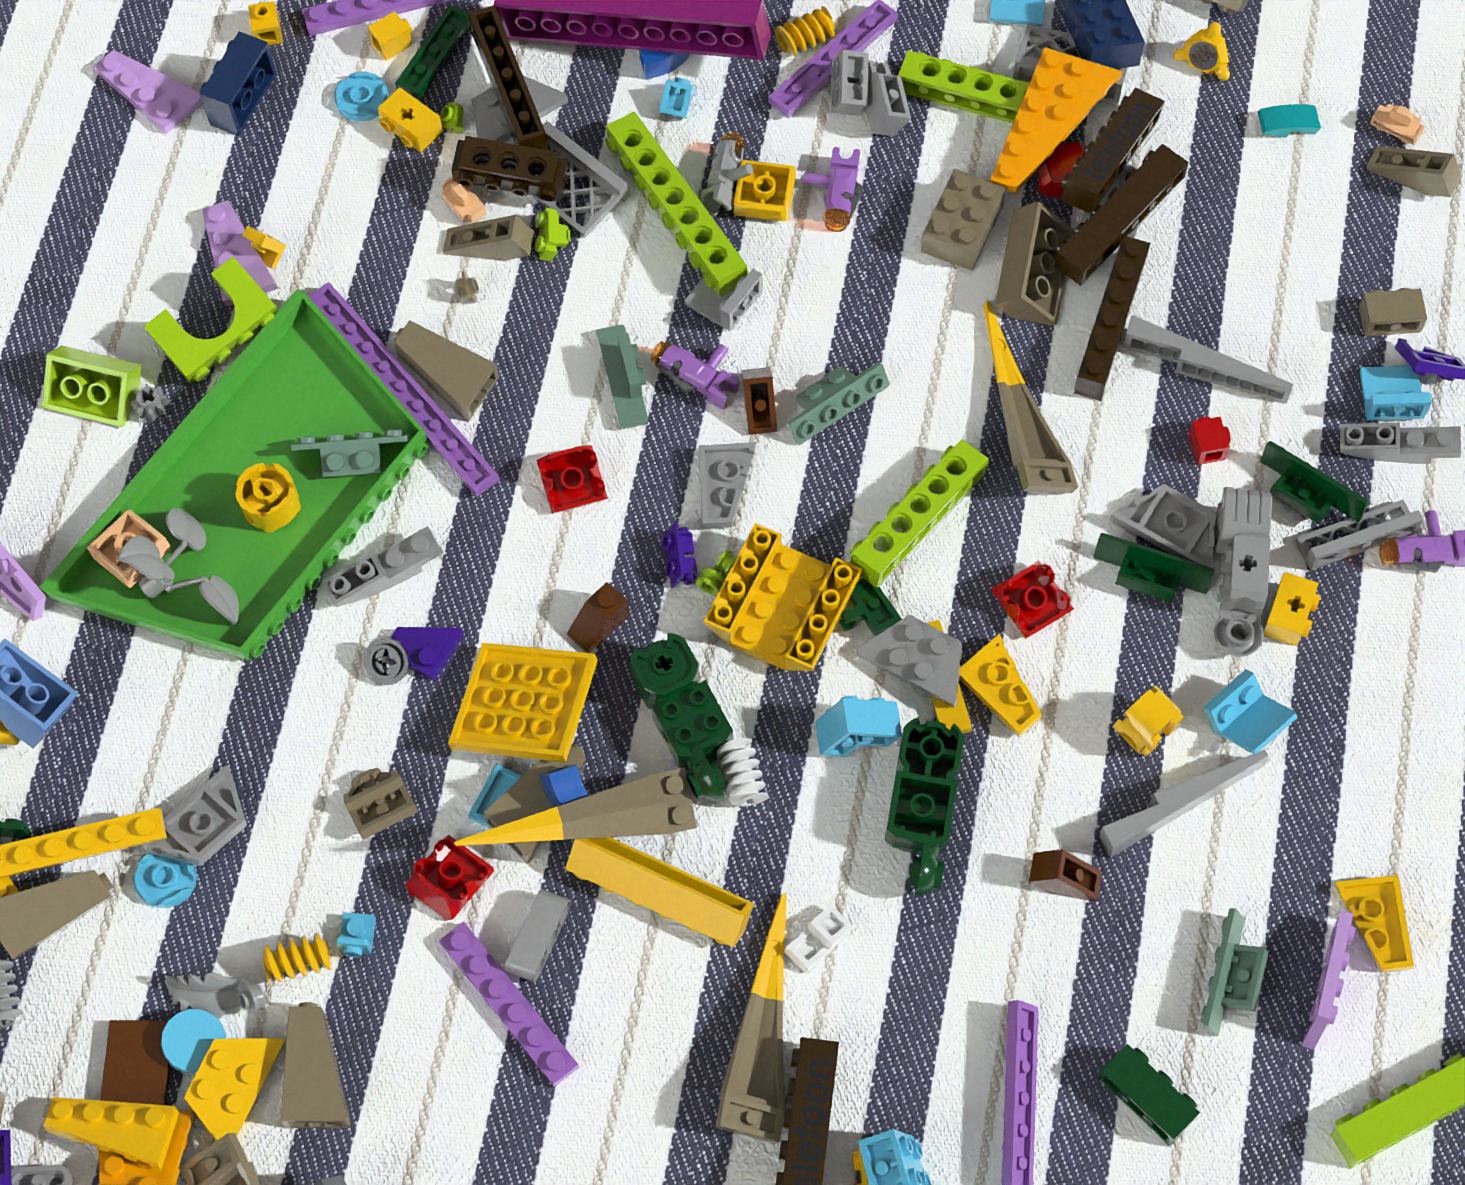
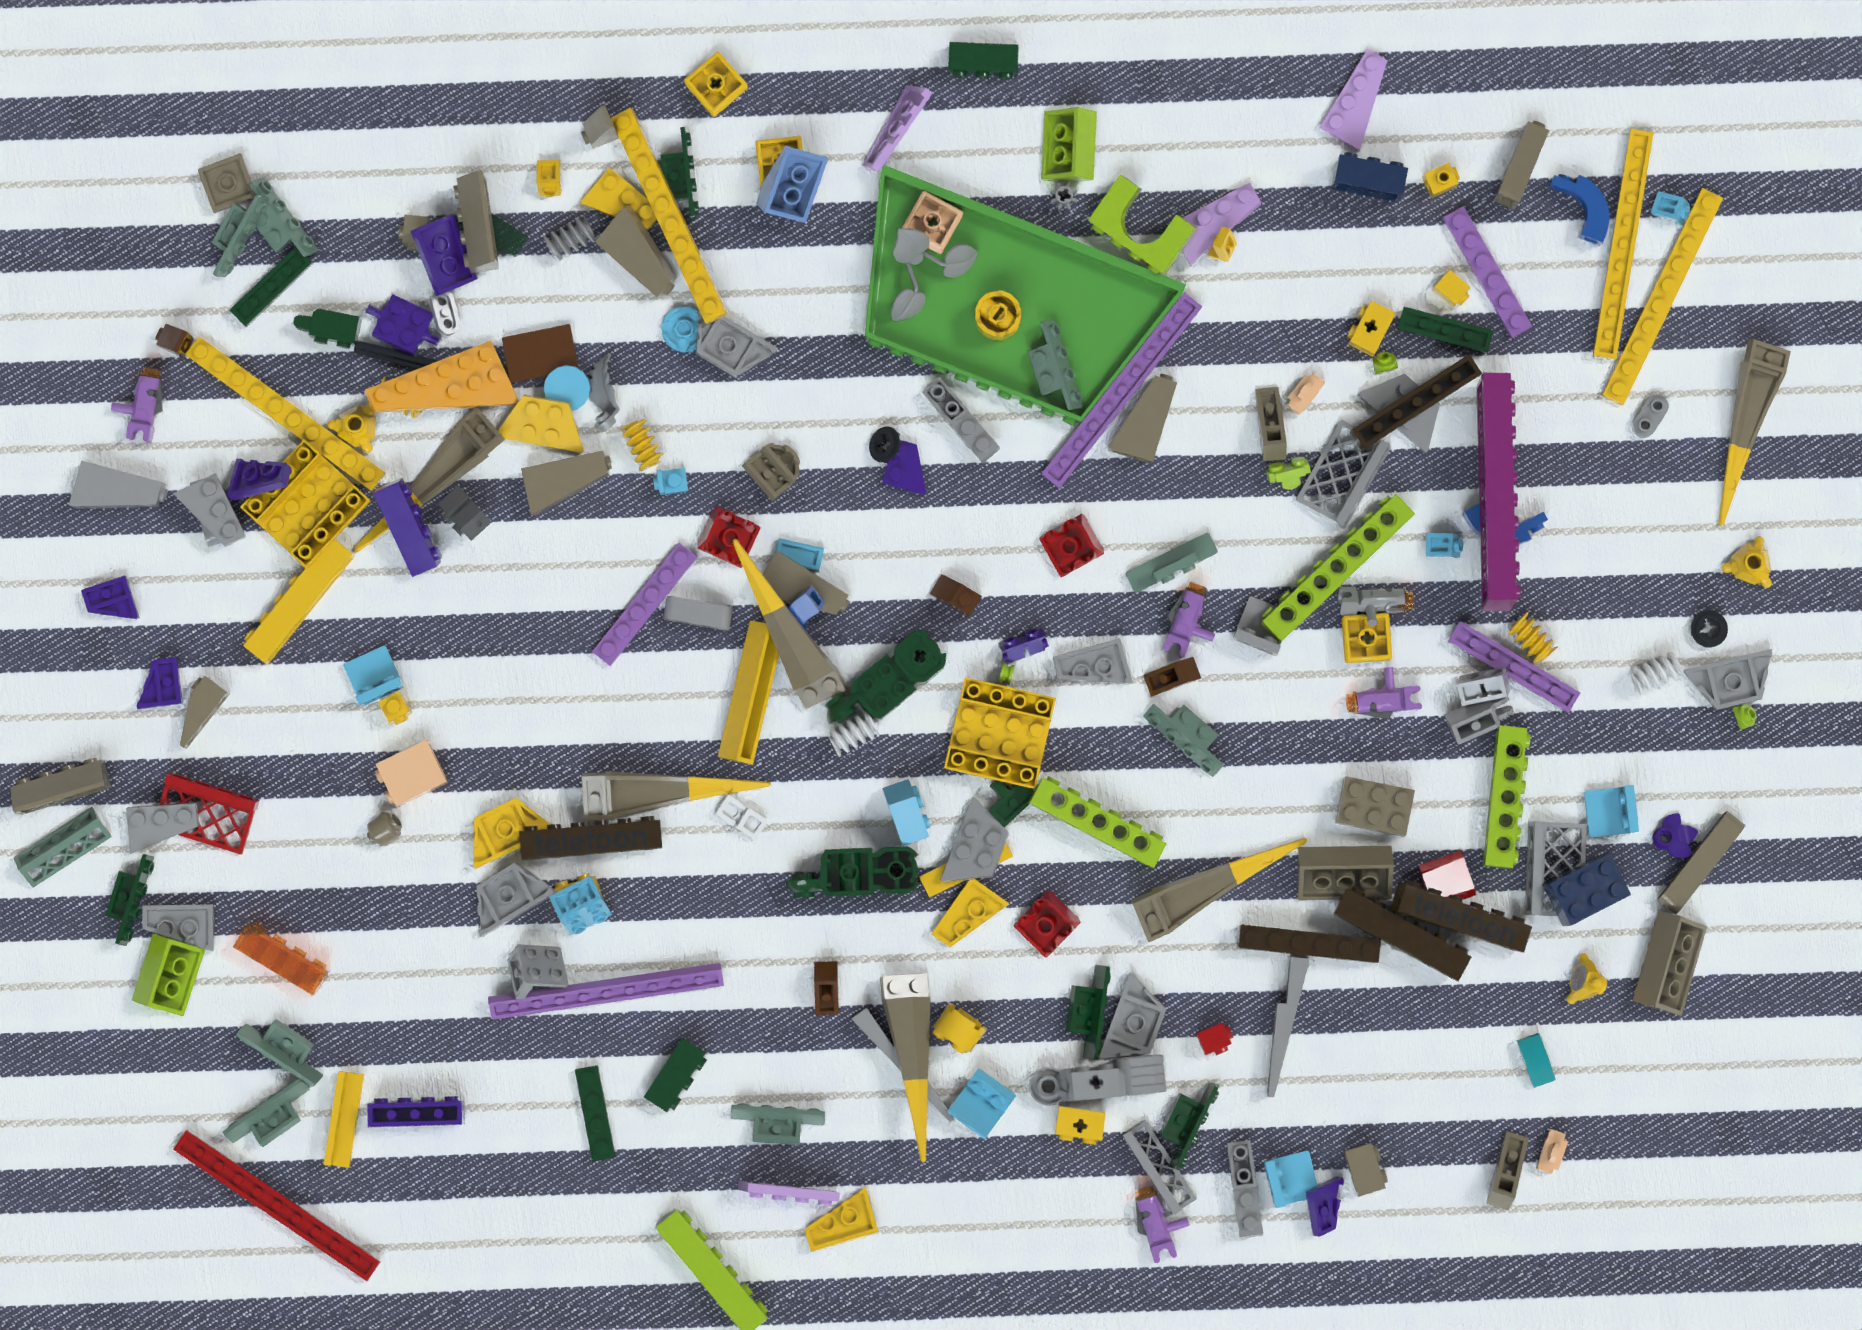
camera: 75 degrees right, 20 degrees up
yellow wing [43,1097,179,1170] -> none
medium azure tile [334,71,389,122] -> none
yellow plate [448,643,598,762] -> none
dark brown brick [451,136,568,201] -> none
dark tan plate [456,271,479,303] -> none
lime bush [714,549,738,579] -> none
light orange wing [990,47,1123,194] -> none
none -> dark tan plate [880,974,930,1162]

